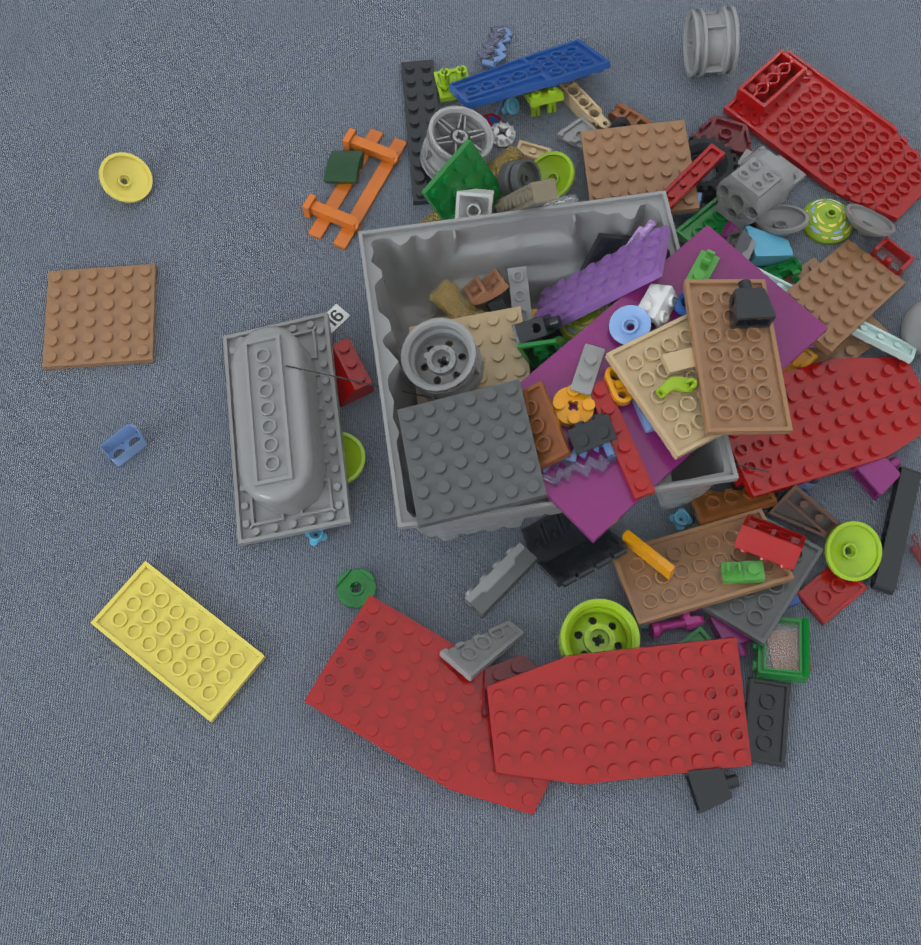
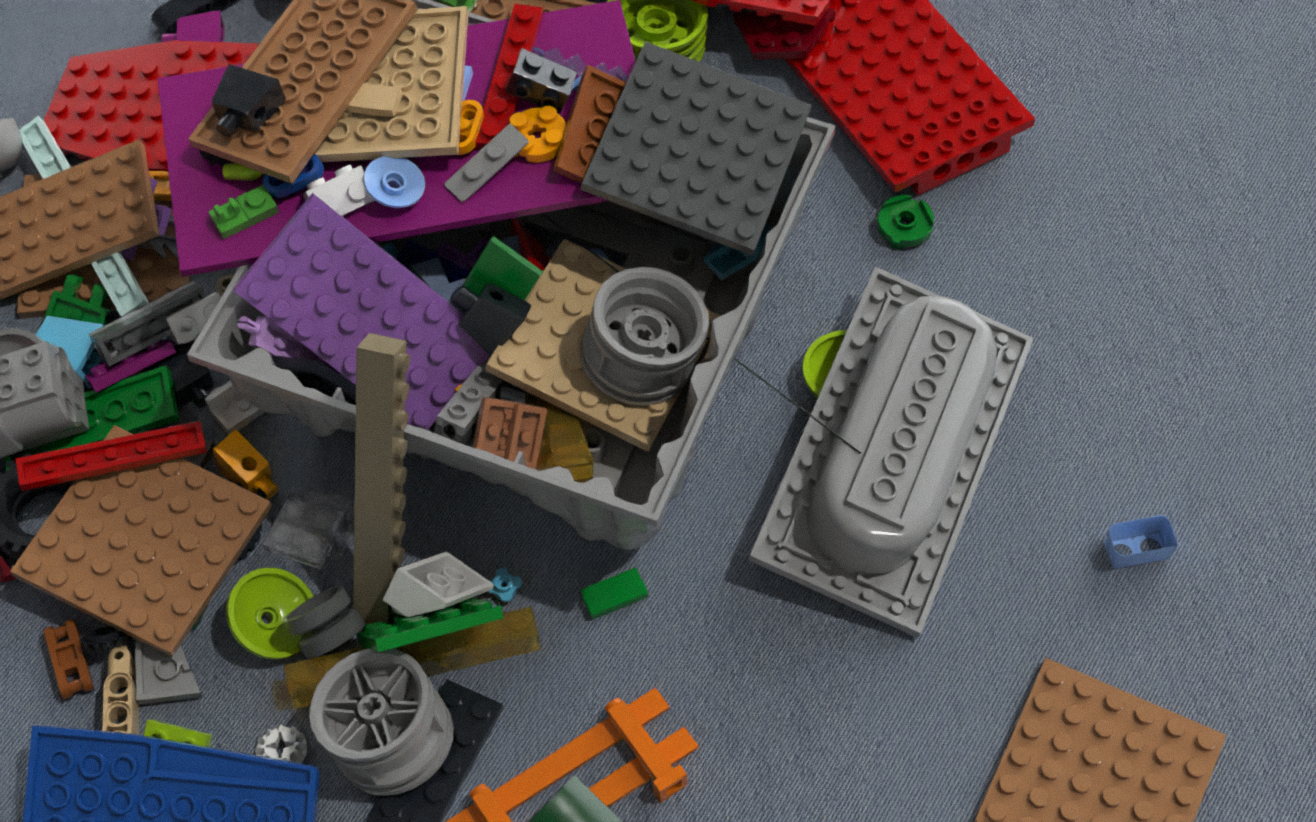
camera: 150 degrees left, 10 degrees down
light yellow plate [91,561,266,723] -> none
white sticker [327,304,350,333] -> none
red slope [333,338,374,407] -> none
light grey wing [439,620,524,681] -> none
tan plate [514,140,552,161] -> none
lime arm [656,376,697,398] -> none

